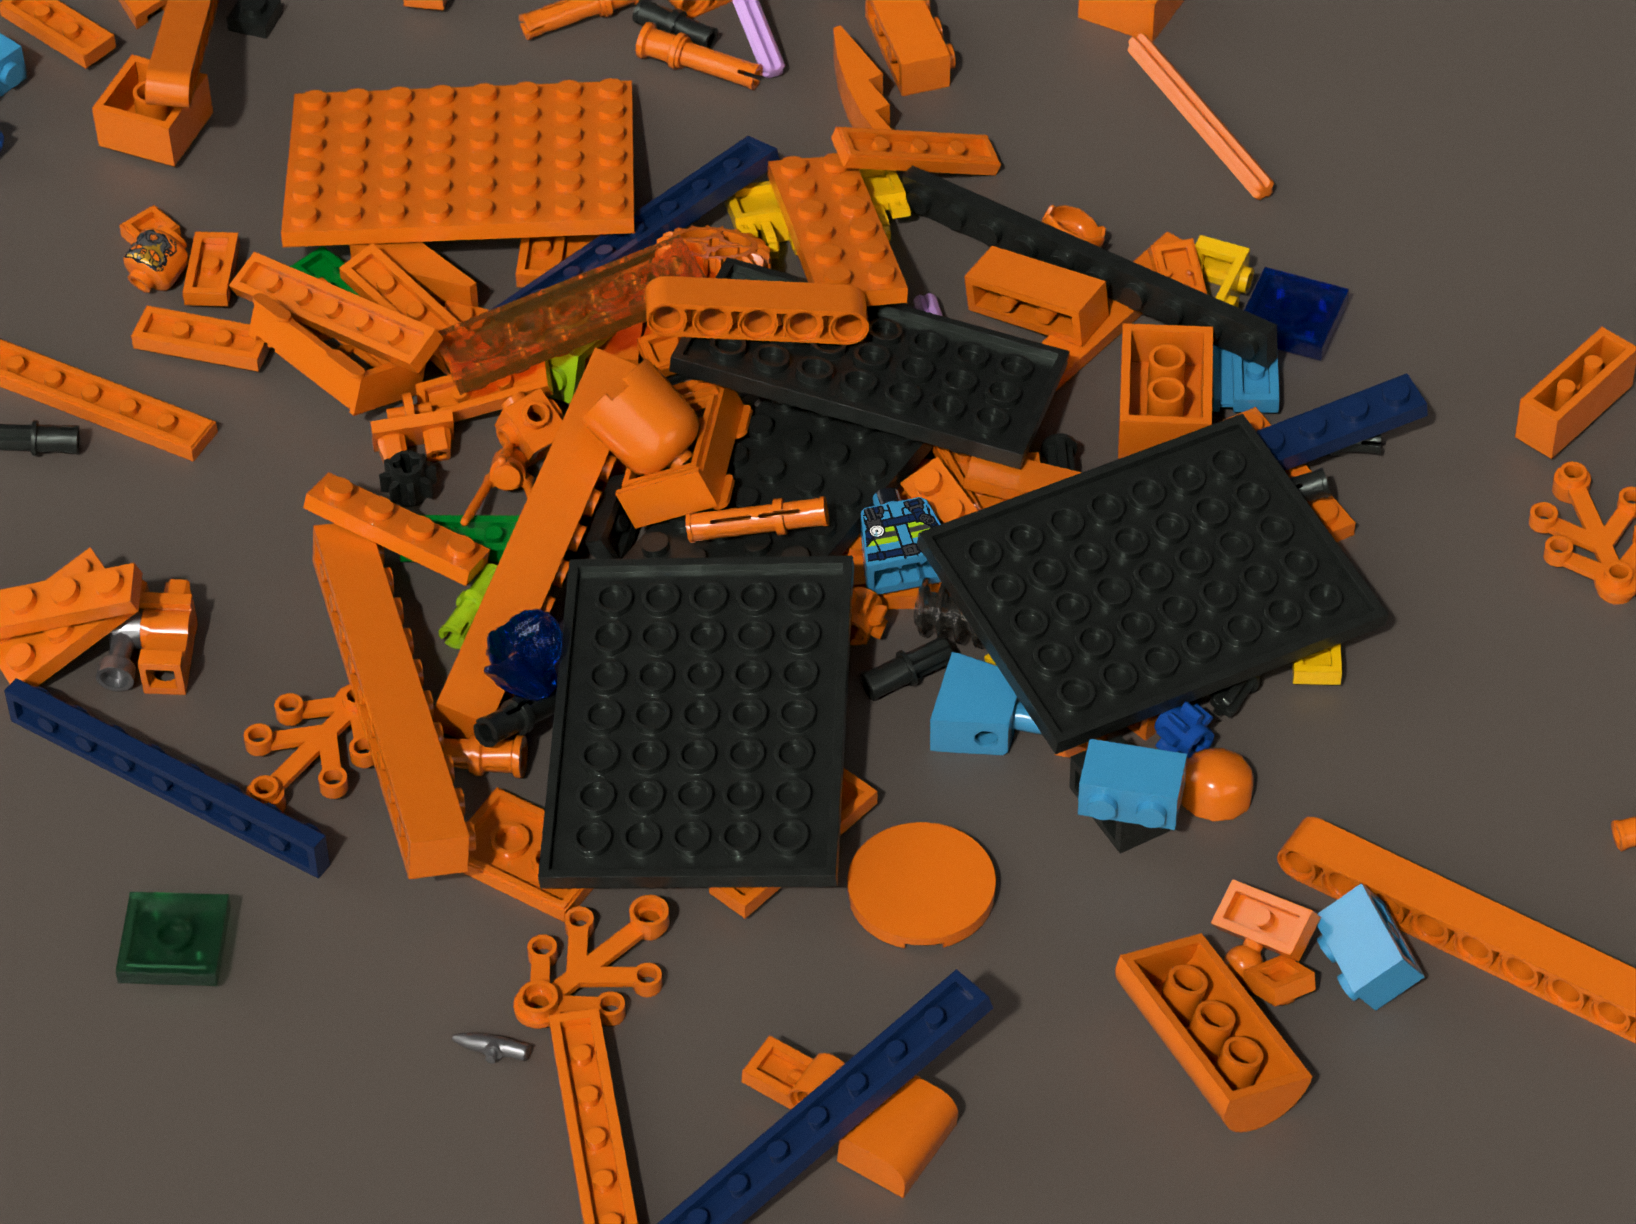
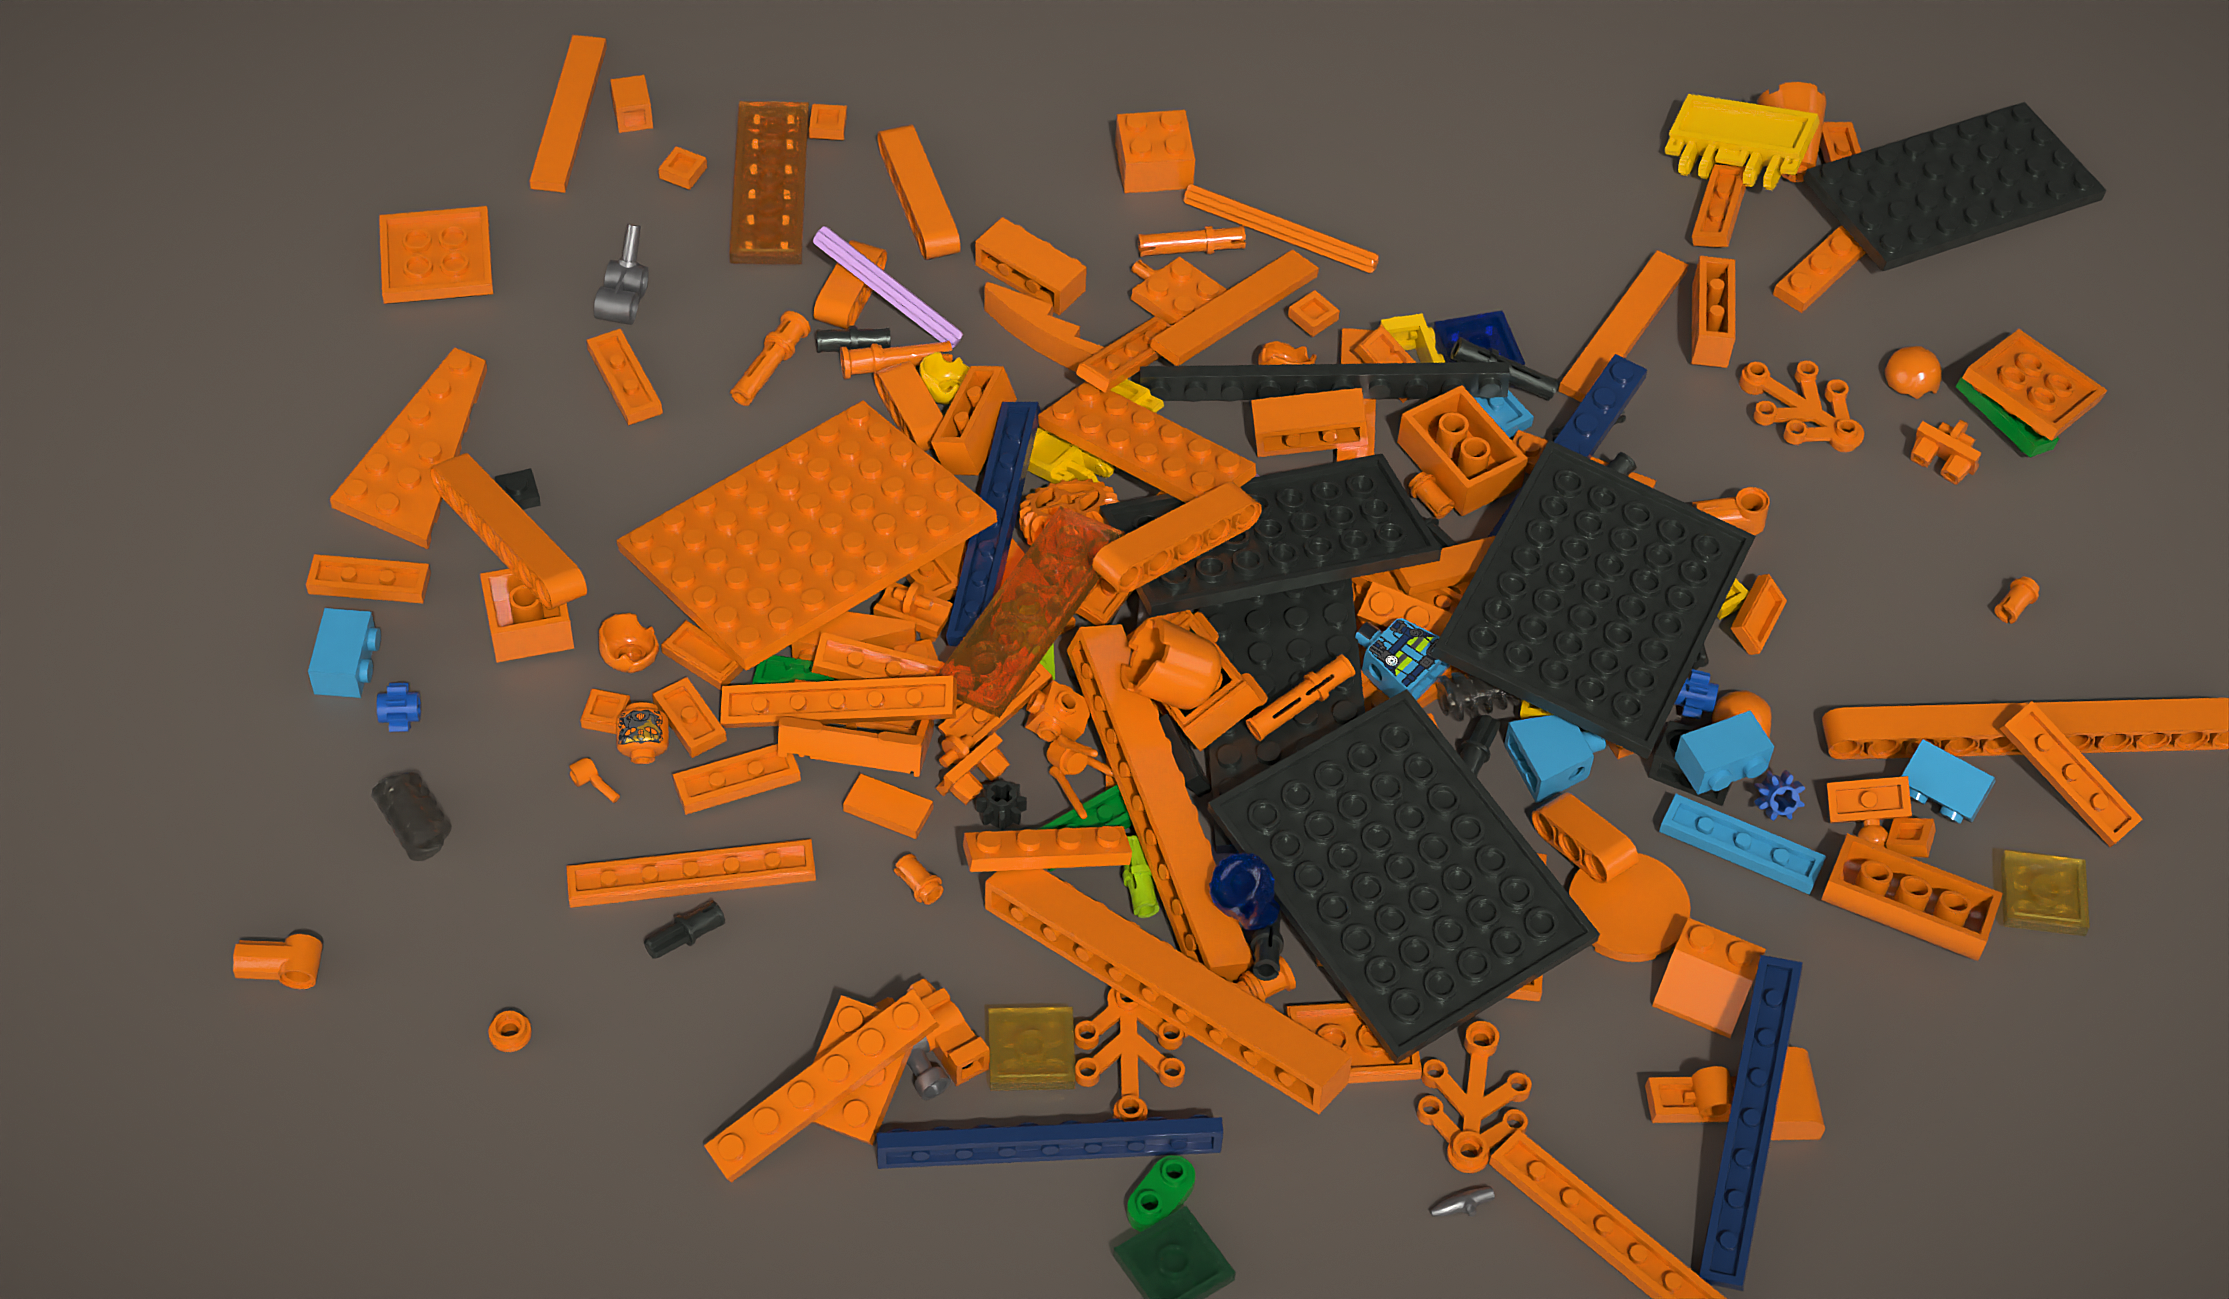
camera: 40 degrees left, 5 degrees up
none -> orange hand [569,758,620,803]
none -> orange hair [598,613,659,673]
none -> orange tile [661,620,744,691]
none -> orange tile [843,774,933,839]
none -> orange hips [873,582,953,643]
none -> orange beam [874,361,944,451]
none -> orange pin [894,854,944,905]
none -> yellow hair [919,352,970,404]
none -> orange brick [931,366,1017,475]
none -> clear yellow plate [989,1007,1076,1091]
none -> green plate [1127,1155,1196,1234]
none -> orange plate [1131,256,1227,326]
none -> orange pin [1138,226,1246,257]
none -> orange tile [1150,249,1319,366]
none -> orange plate [1288,290,1340,337]
none -> orange pin [1408,472,1455,519]
none -> pearl dark grey pin [1451,337,1559,401]
none -> orange beam [1531,792,1639,884]
none -> orange tile [1558,250,1689,402]
none -> orange slope [1652,917,1766,1038]
none -> dark azure plate [1659,794,1826,895]
none -> orange piece [1692,487,1770,535]
none -> orange tile [1731,574,1787,655]
none -> blue gear [1754,770,1805,821]
none -> orange plate [2000,701,2143,847]
none -> clear yellow plate [2001,850,2090,936]

